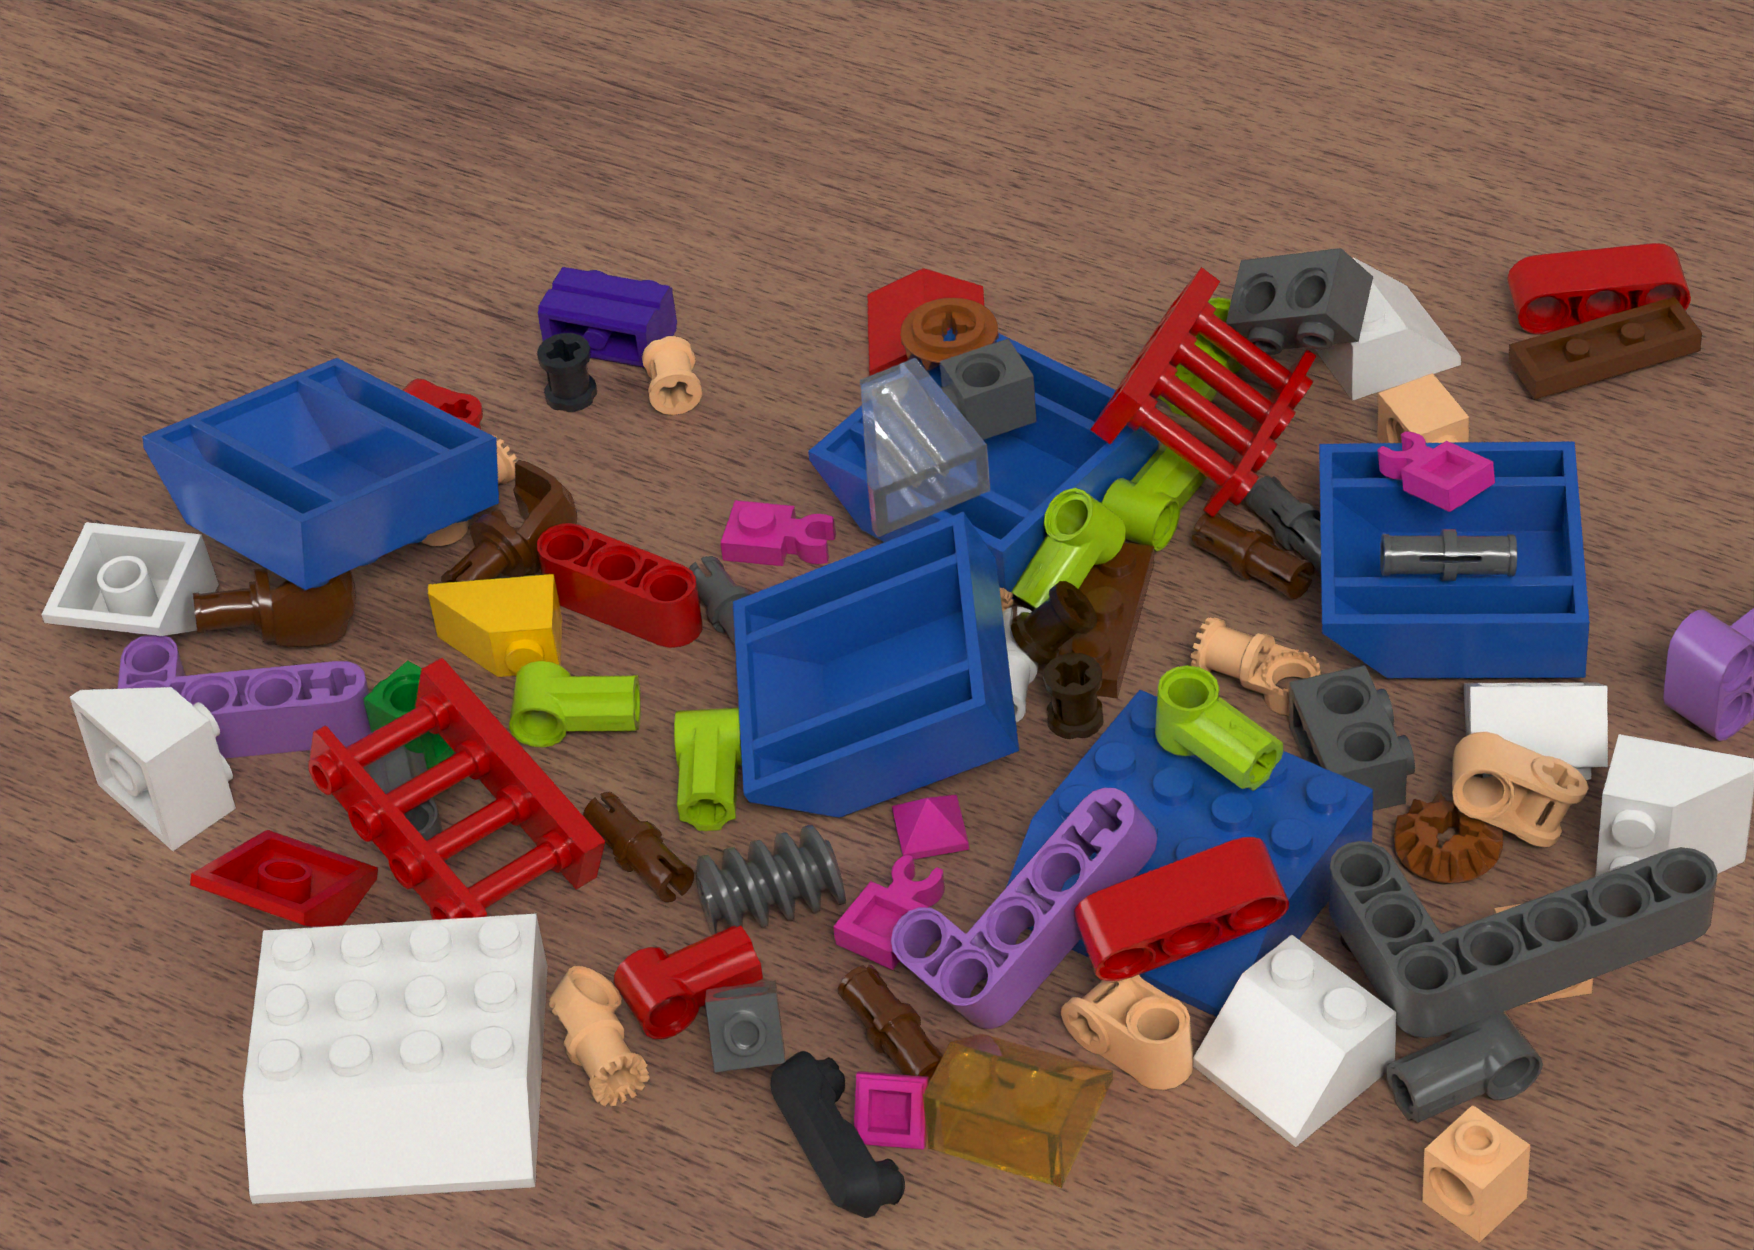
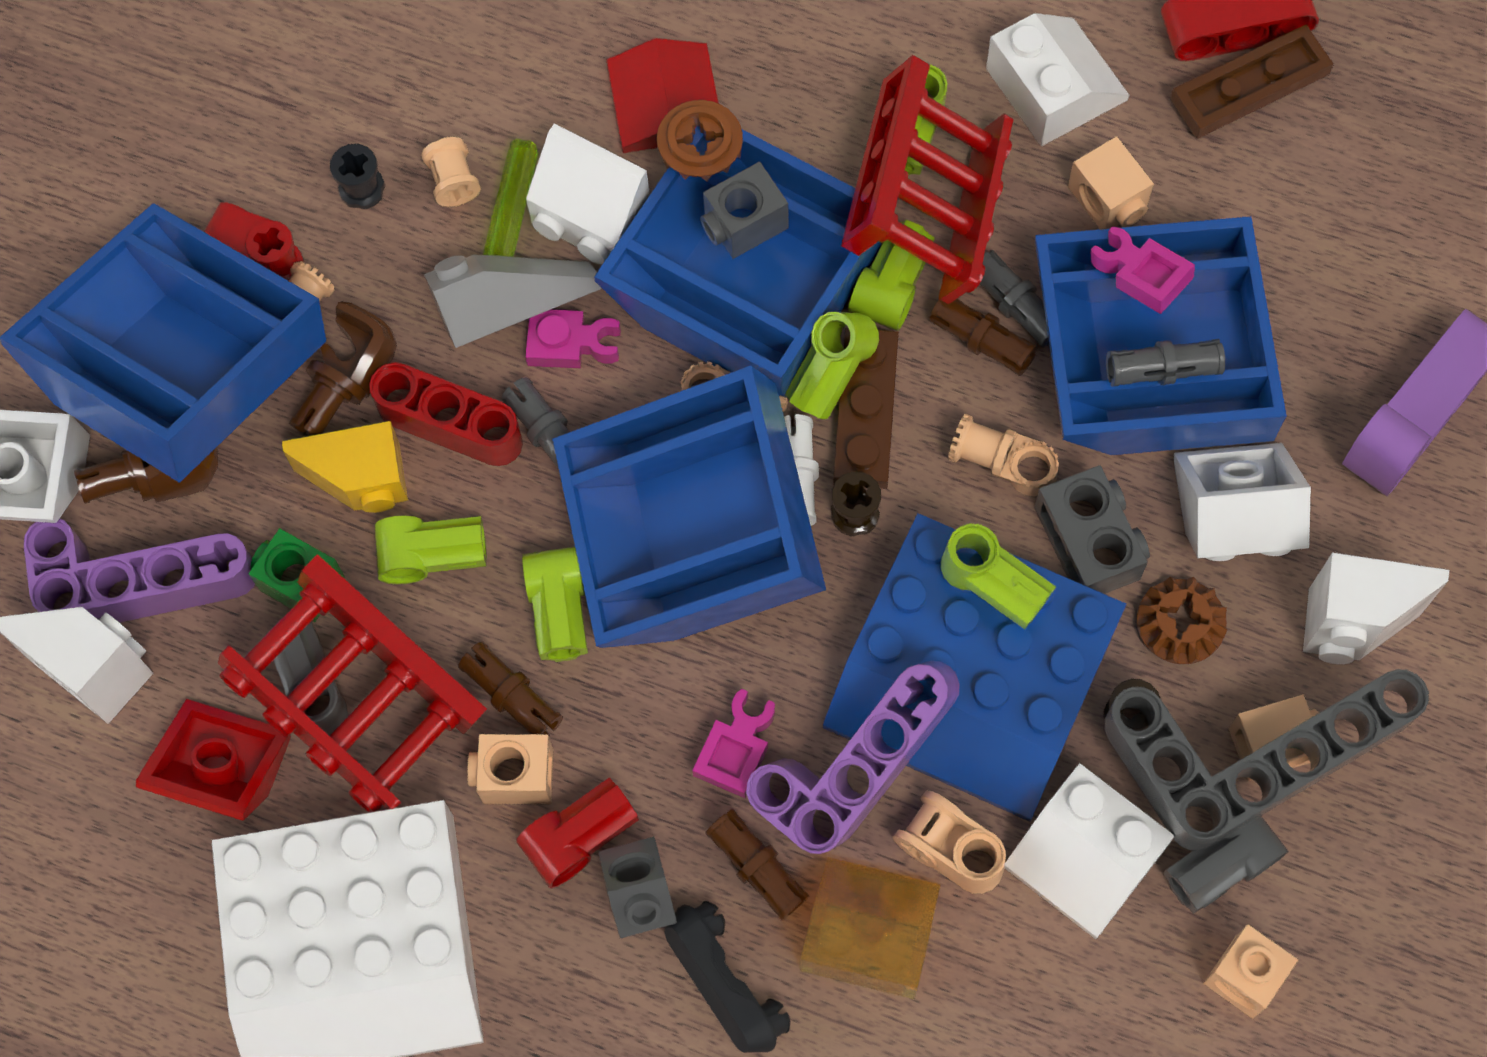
camera: 10 degrees left, 25 degrees up
dark purple brick [538,267,677,368] -> none
light nougat connector [549,966,650,1106] -> none
dark grey piece [696,825,846,935] -> none
dark pink slope [854,1071,929,1149] -> none
clear slope [860,358,990,537] -> none
dark pink slope [892,795,969,859] -> none
dark brown bush [1011,581,1097,665] -> none
red beam [1074,837,1289,981] -> none
dark grey brick [1226,248,1373,355] -> none
light nougat piece [1452,732,1589,847] -> none
none -> light grey slope [424,254,602,348]
none -> light nougat brick [467,734,553,804]
none -> clear neon green axle [482,138,538,257]
none -> white slope [526,124,650,264]

